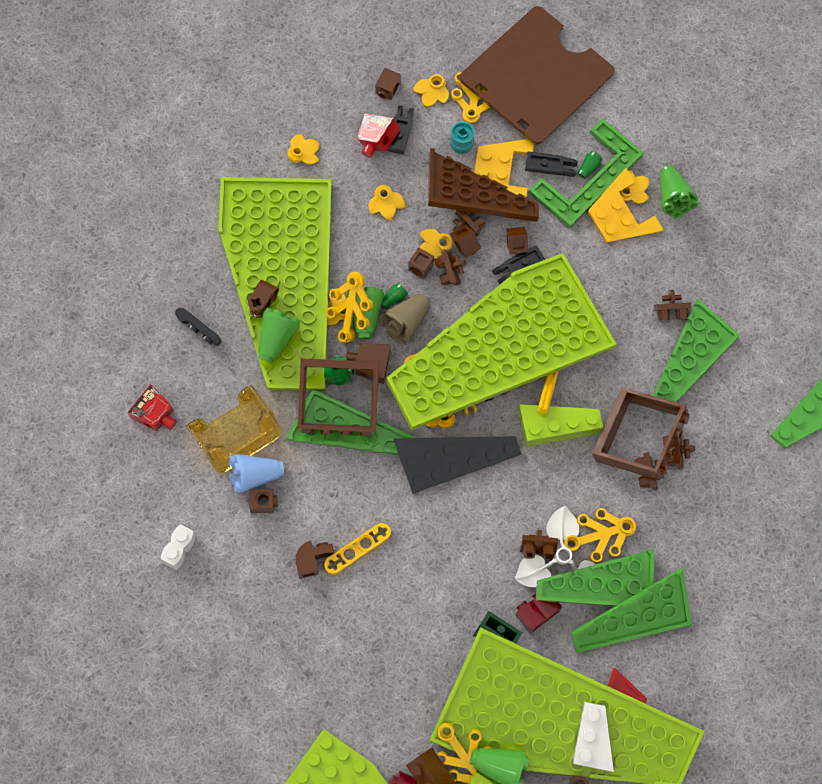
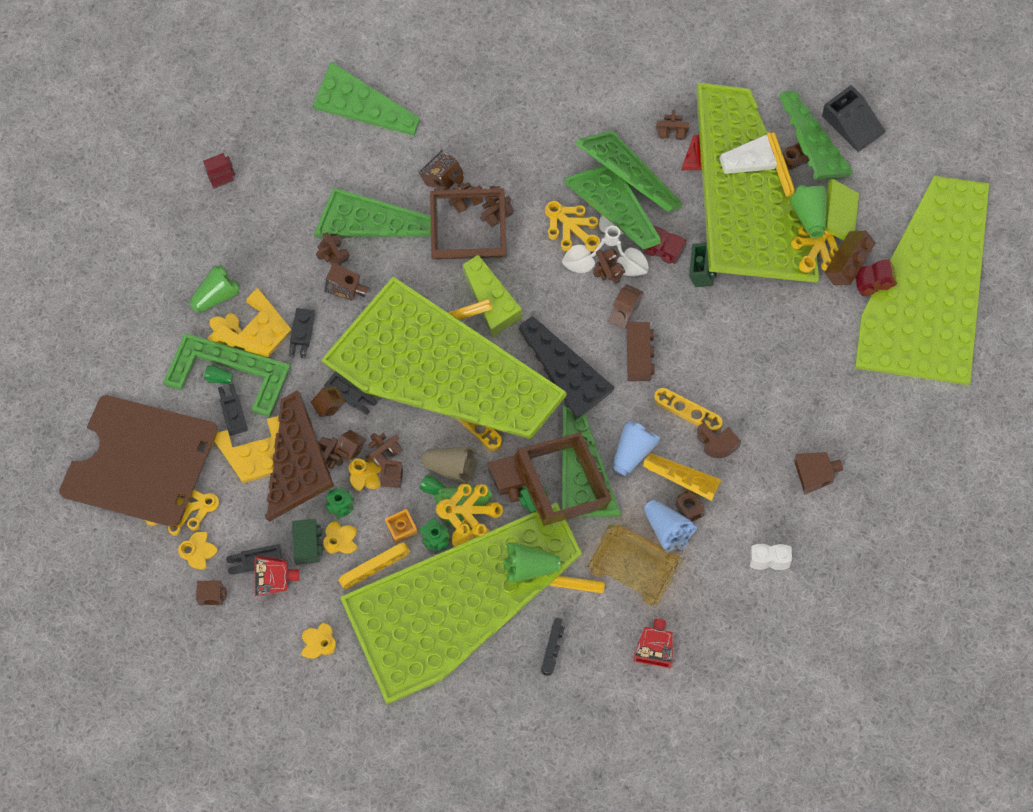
camera: 110 degrees left, 5 degrees down
reddish brown piece [248,280,279,318] -> none
teal wheel [450,122,474,154] -> none
none -> dark red brick [203,153,235,189]
none -> black hinge [289,308,315,358]
none -> dark green brick [292,519,323,565]
none -> reddish brown torso [324,263,369,301]
none -> green brick [325,487,354,519]
none -> yellow beam [338,542,411,589]
none -> light orange piece [385,509,418,544]
none -> reddish brown torso [419,149,464,190]
none -> green brick [419,518,450,553]
none -> yellow axle [548,576,605,593]
none -> reddish brown brick [608,284,644,329]
none -> light blue cone [612,420,660,476]
none -> reddish brown brick [627,322,655,381]
none -> yellow wing [643,453,722,501]
none -> reddish brown hips [656,110,689,140]
none -> yellow axle [767,132,796,197]
none -> reddish brown torso [794,452,843,495]

